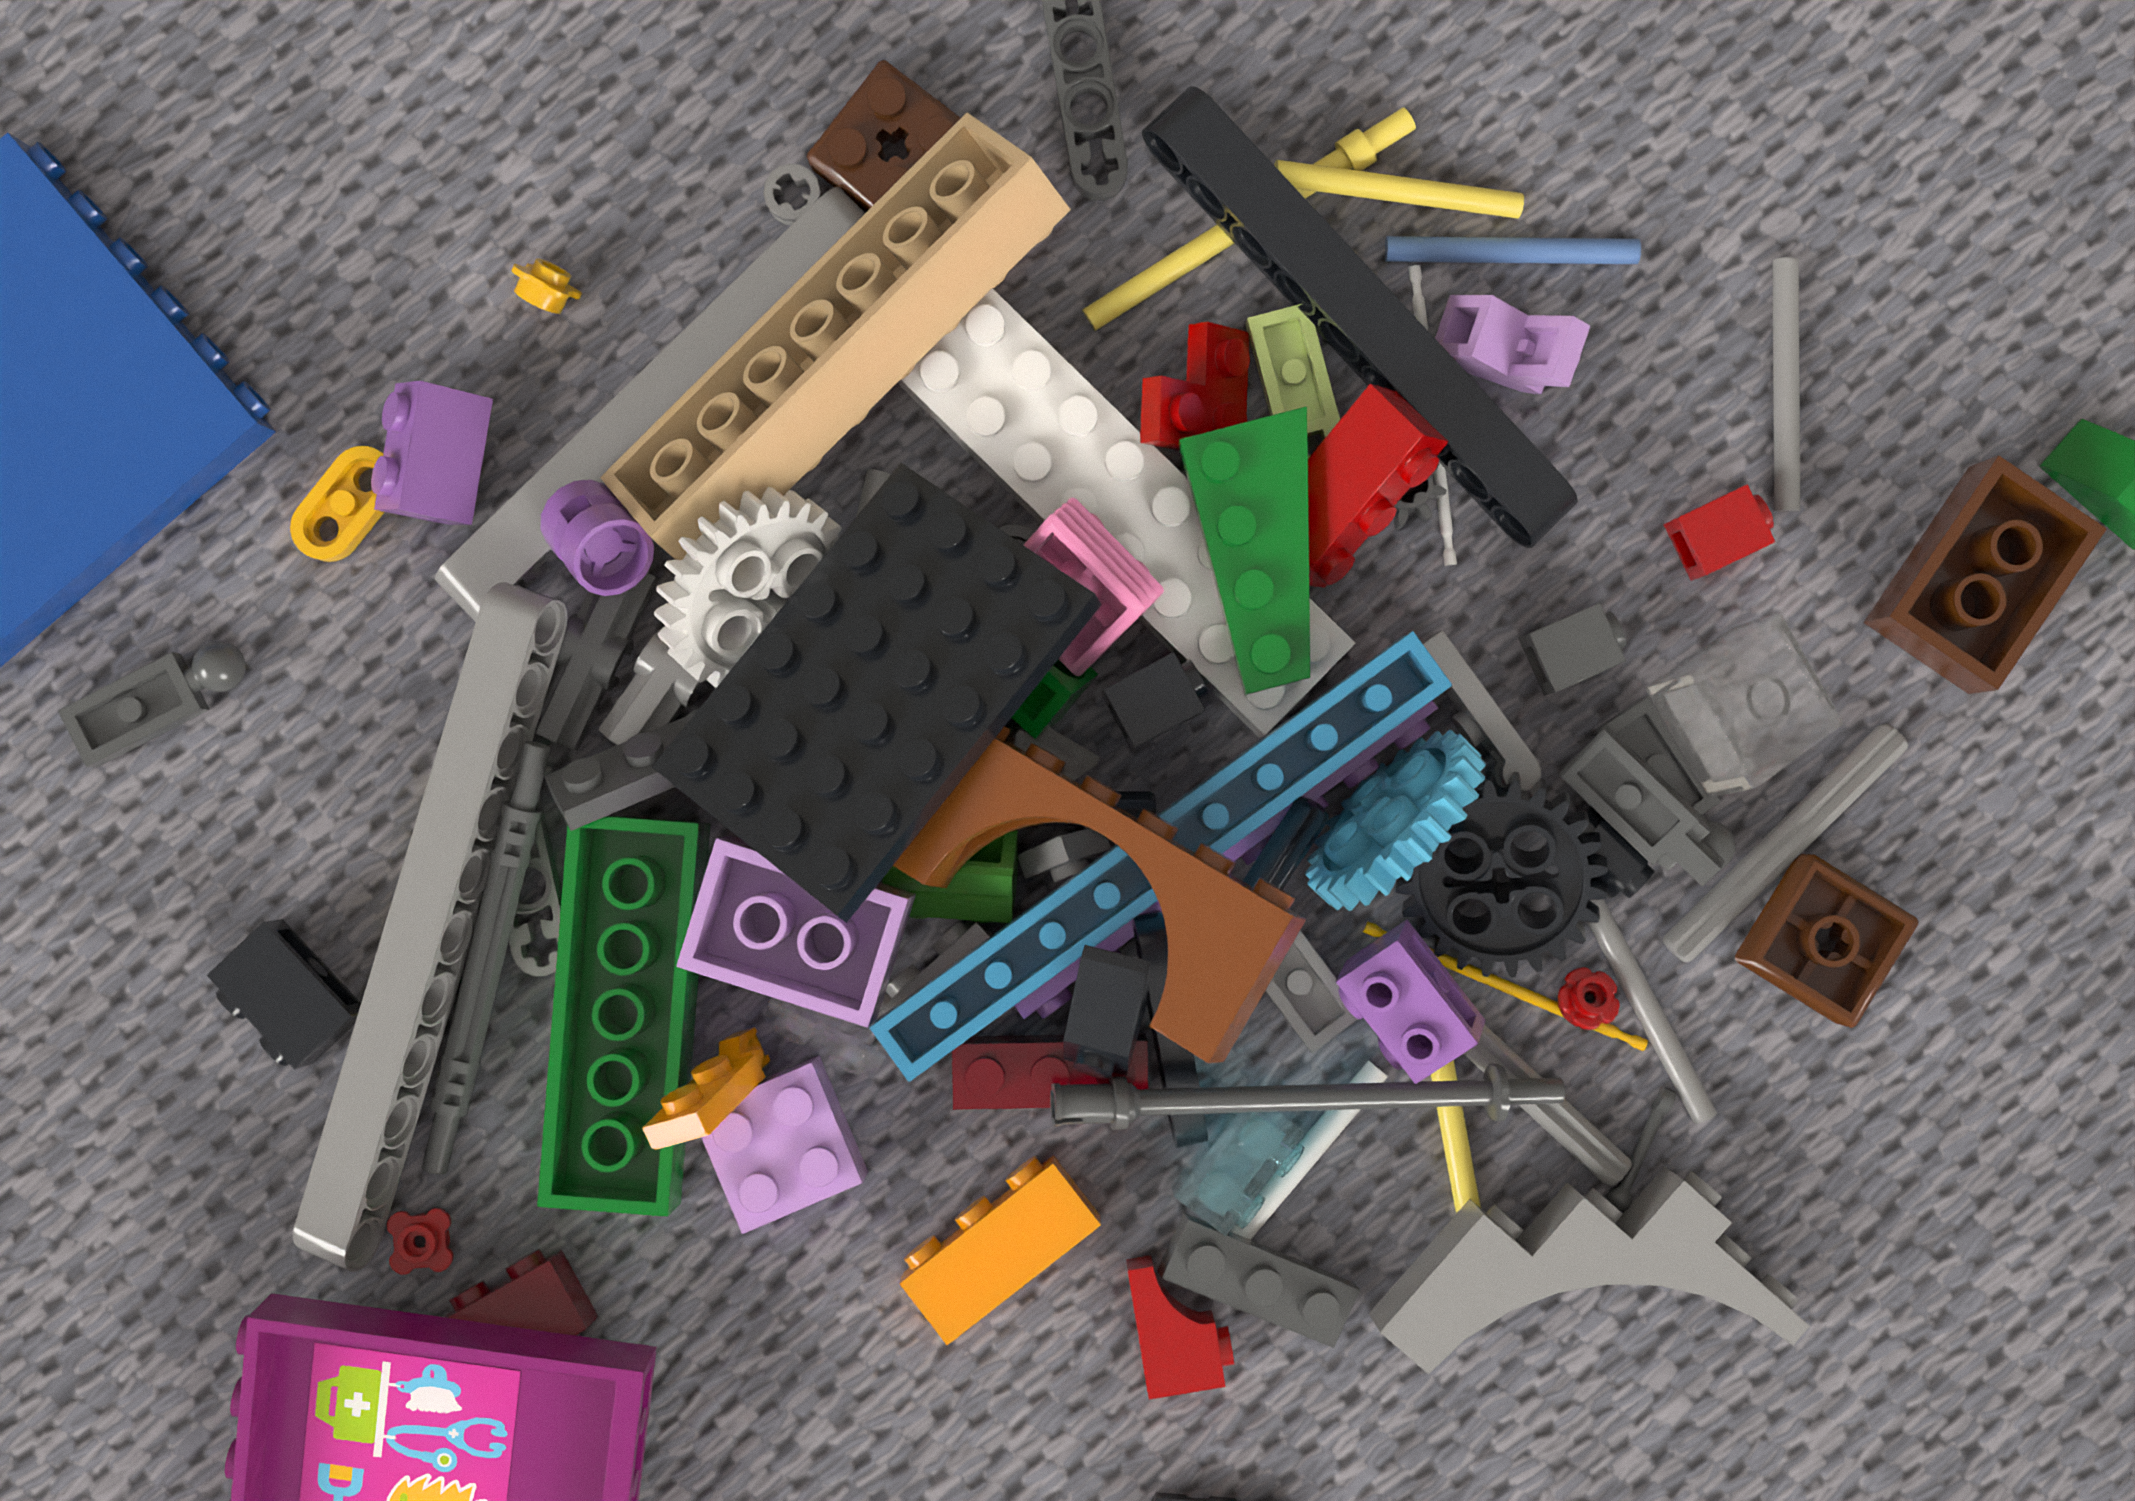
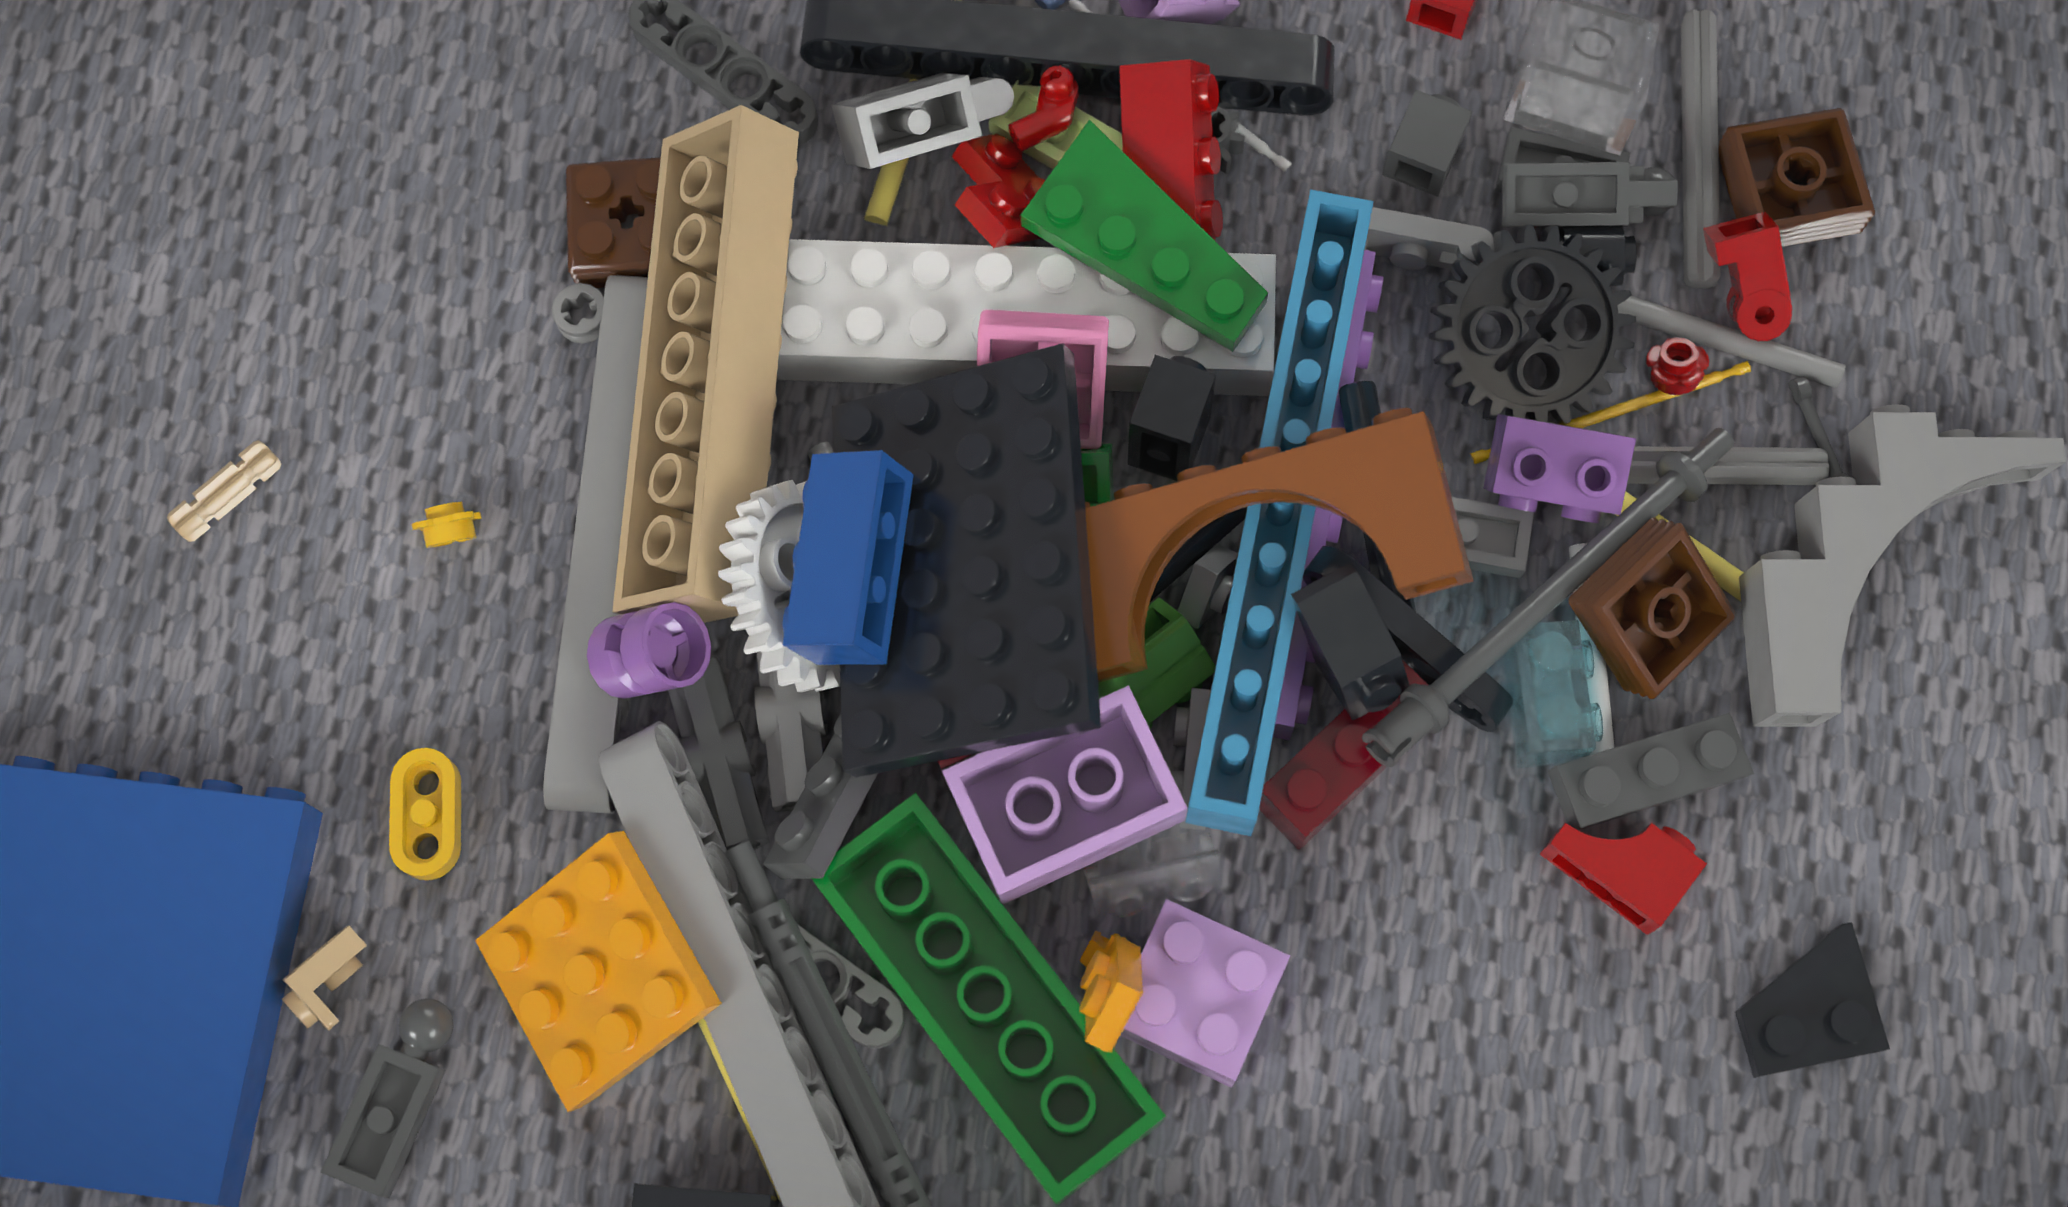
camera: 40 degrees left, 15 degrees down
medium lavender brick [371,381,493,525] -> none
light orange brick [899,1155,1101,1345] -> none
medium azure gear [1305,730,1486,911] -> none
none -> tan axle [167,440,281,542]
none -> tan bracket [281,926,367,1030]
none -> light orange plate [475,831,722,1112]
none -> blue brick [782,450,914,665]
none -> light grey brick [831,73,1014,169]
none -> red arm [1008,66,1079,152]
none -> reddish brown brick [1568,517,1736,700]
none -> red leg [1703,212,1792,341]

